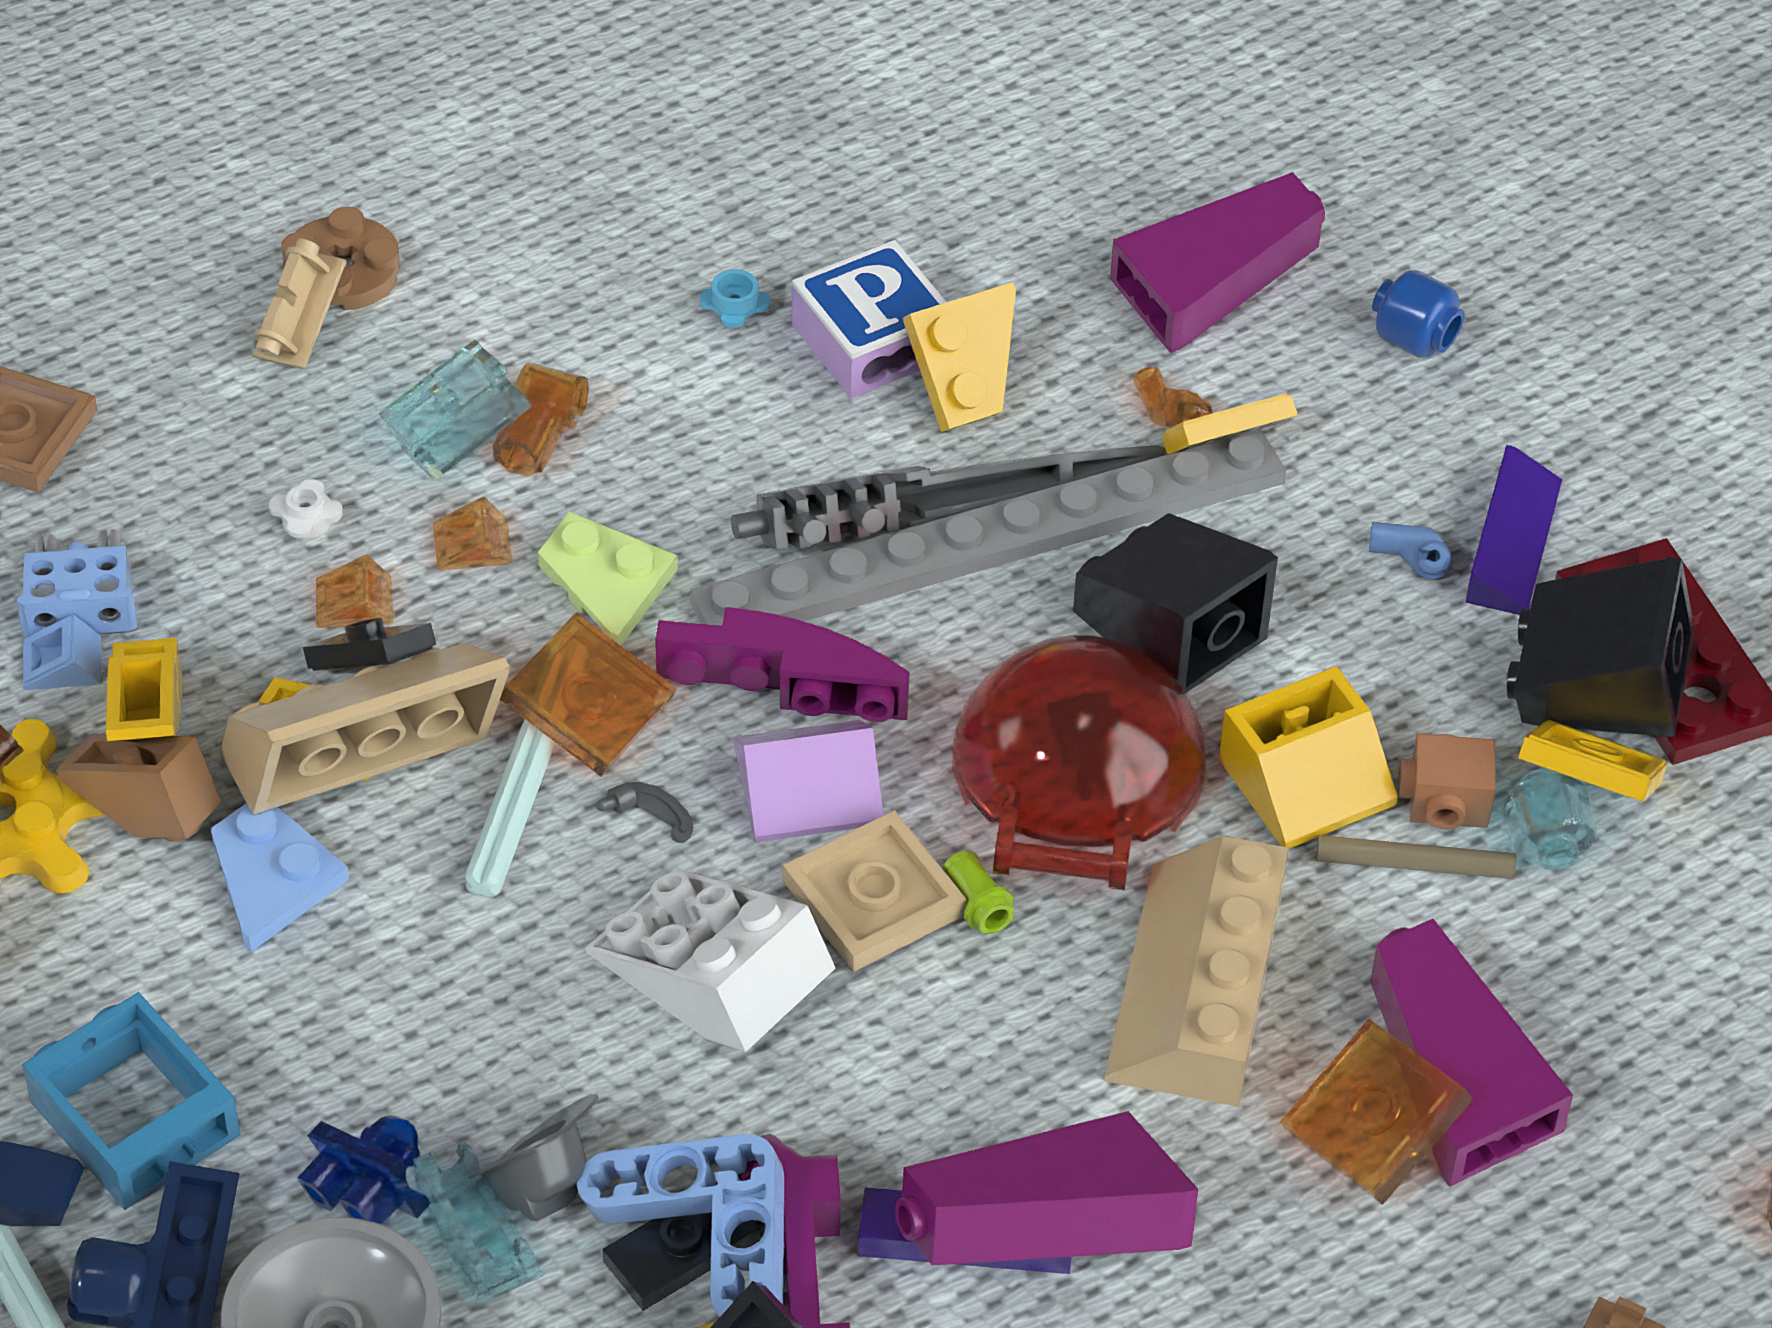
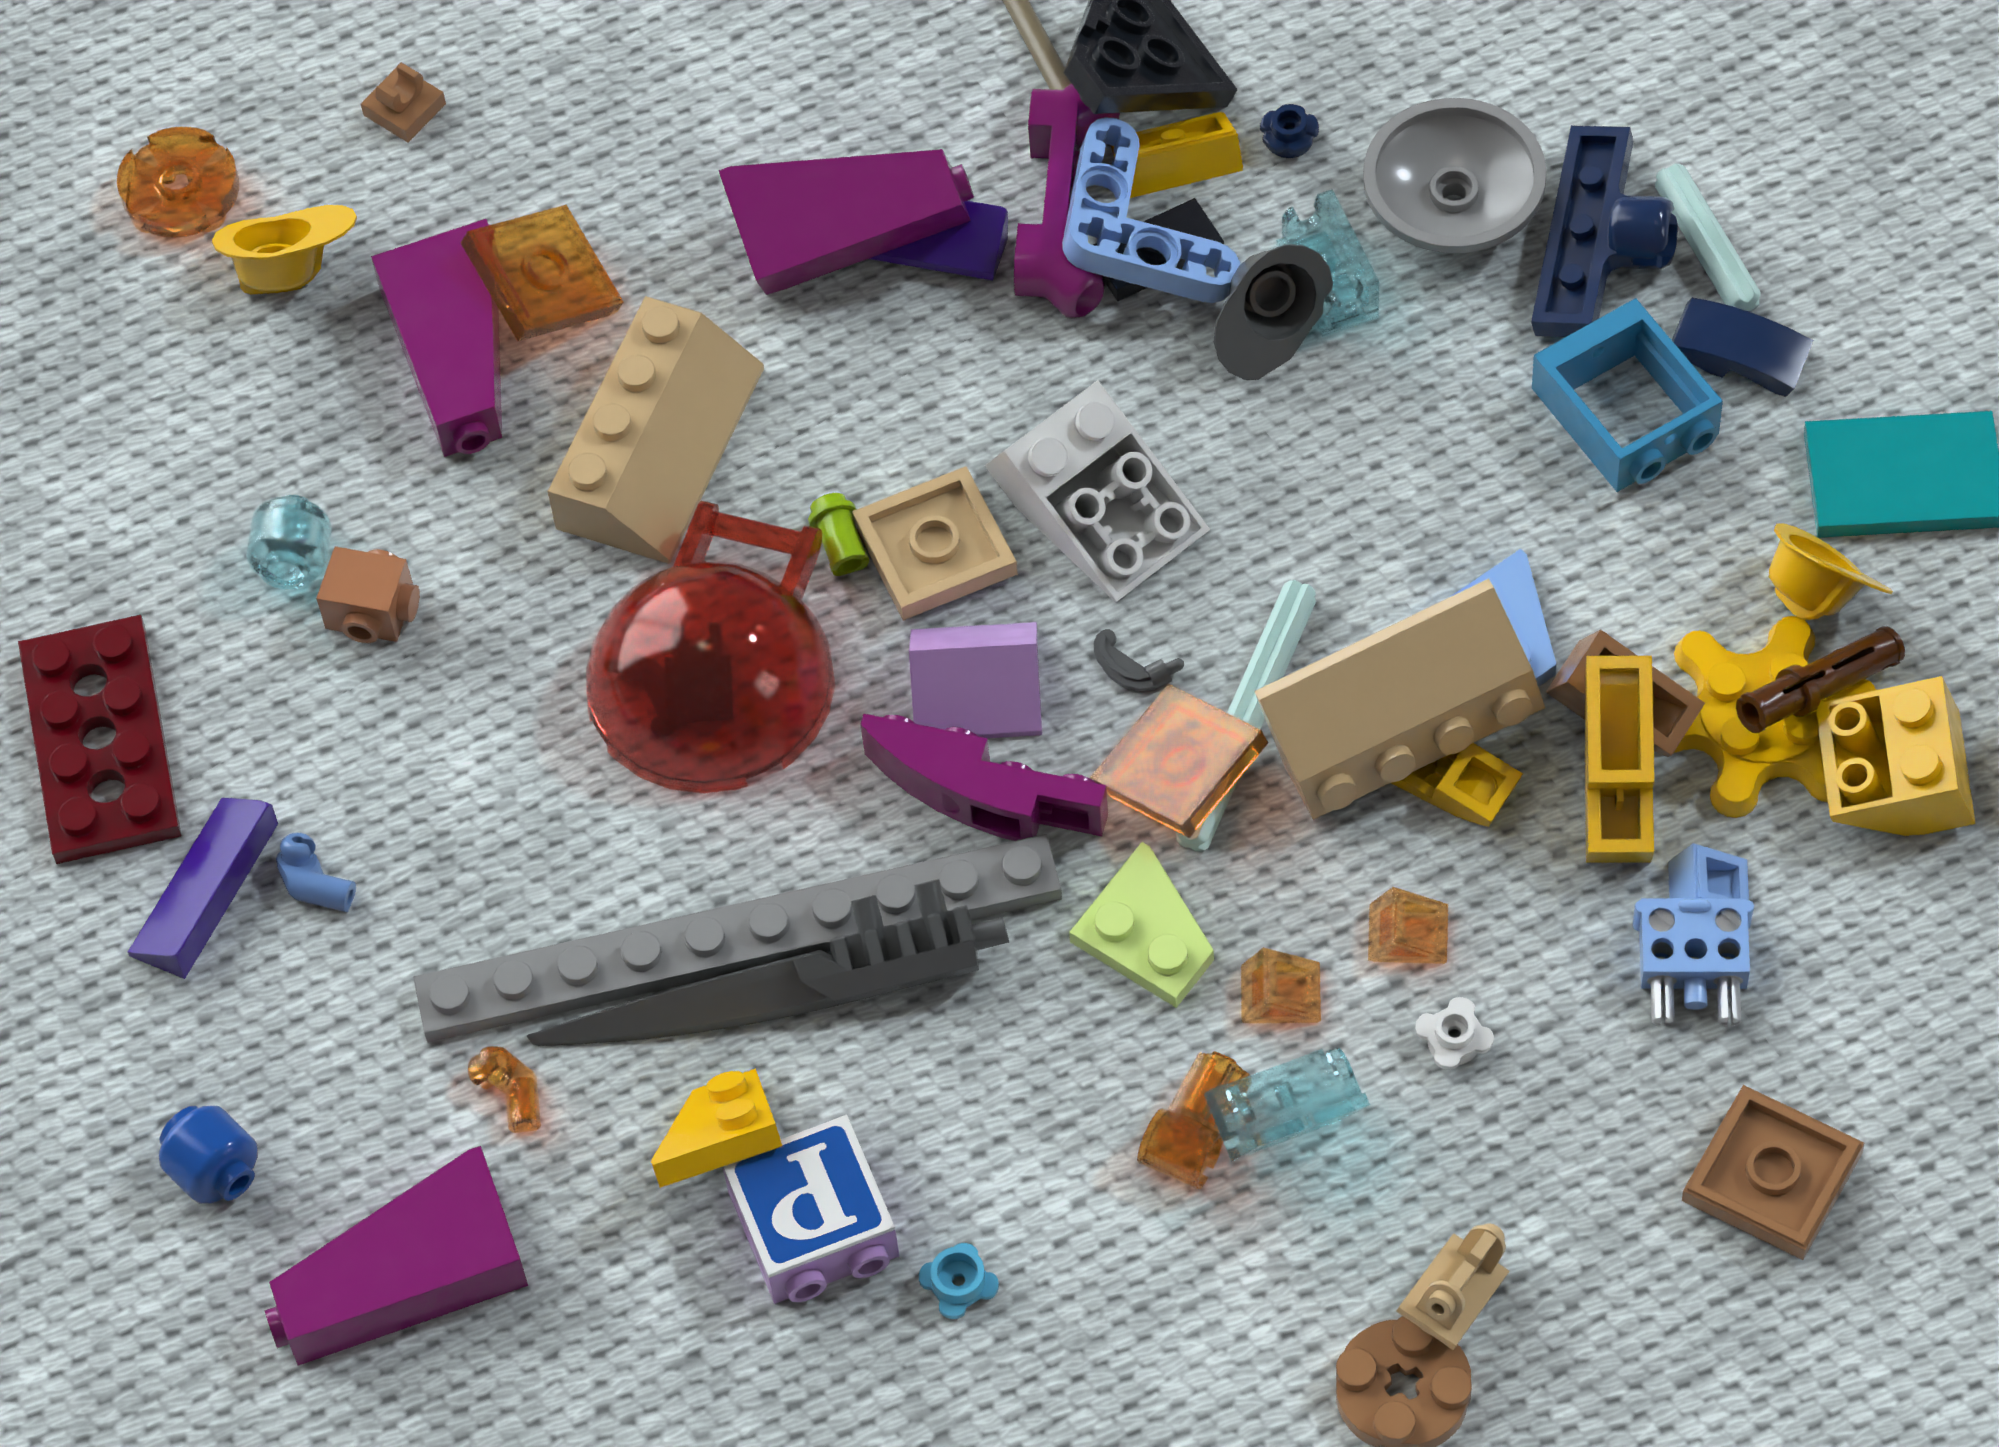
camera: 165 degrees left, 10 degrees up
clear blue hips [297,1115,431,1225] -> none
black plate [302,618,436,671] -> none
black slope [1073,513,1278,700] -> none
yellow tile [1161,393,1297,454] -> none
yellow slope [1219,666,1398,849] -> none
dark tan bar [1316,835,1516,879] -> none
black slope [1507,557,1695,737] -> none
yellow tile [1518,720,1668,802] -> none
none -> yellow piece [212,205,357,295]

